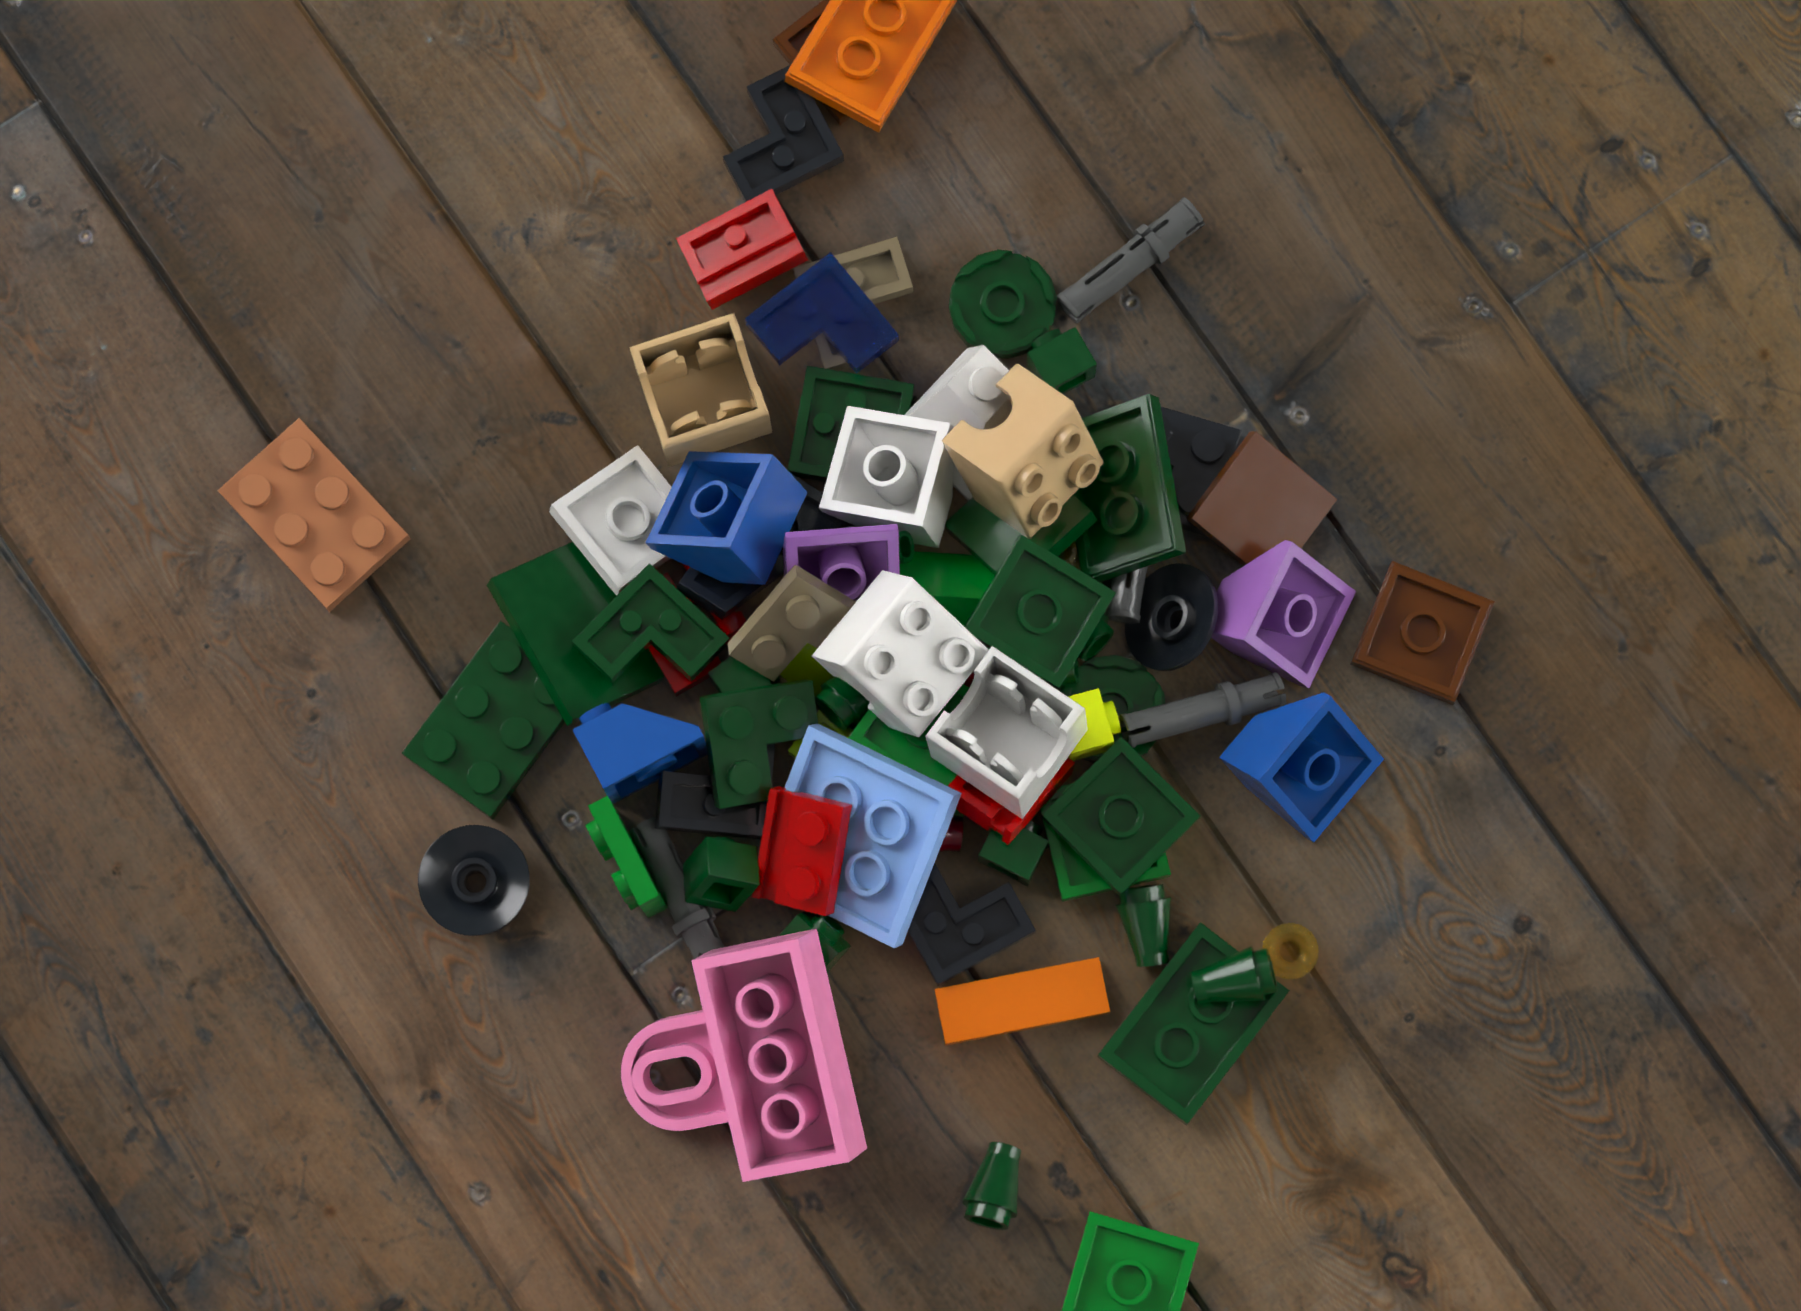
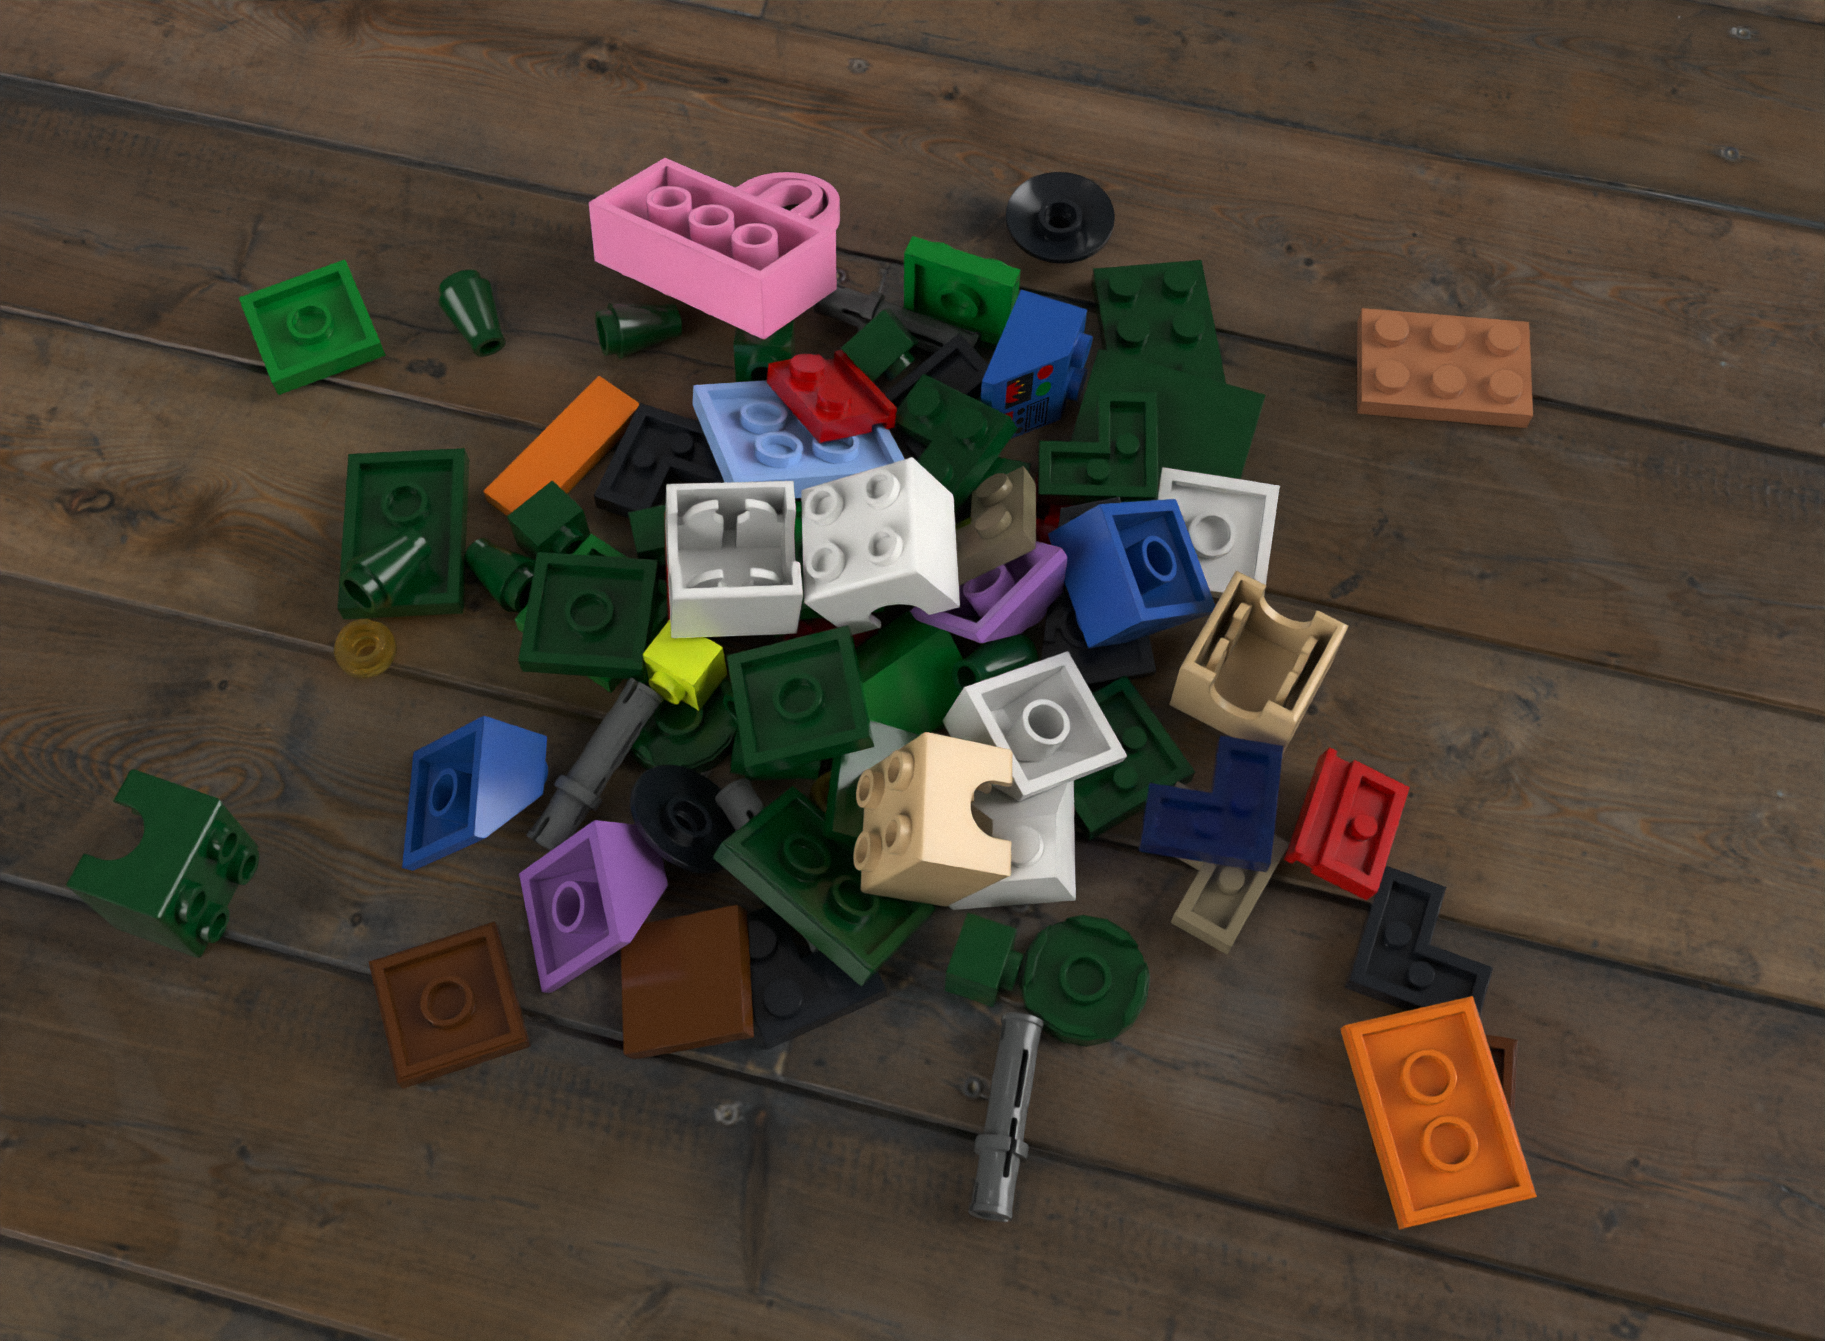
camera: 135 degrees right, 15 degrees down
none -> dark green piece [66,769,259,958]
none -> dark green plate [507,480,590,560]
none -> dark green cone [595,303,682,359]

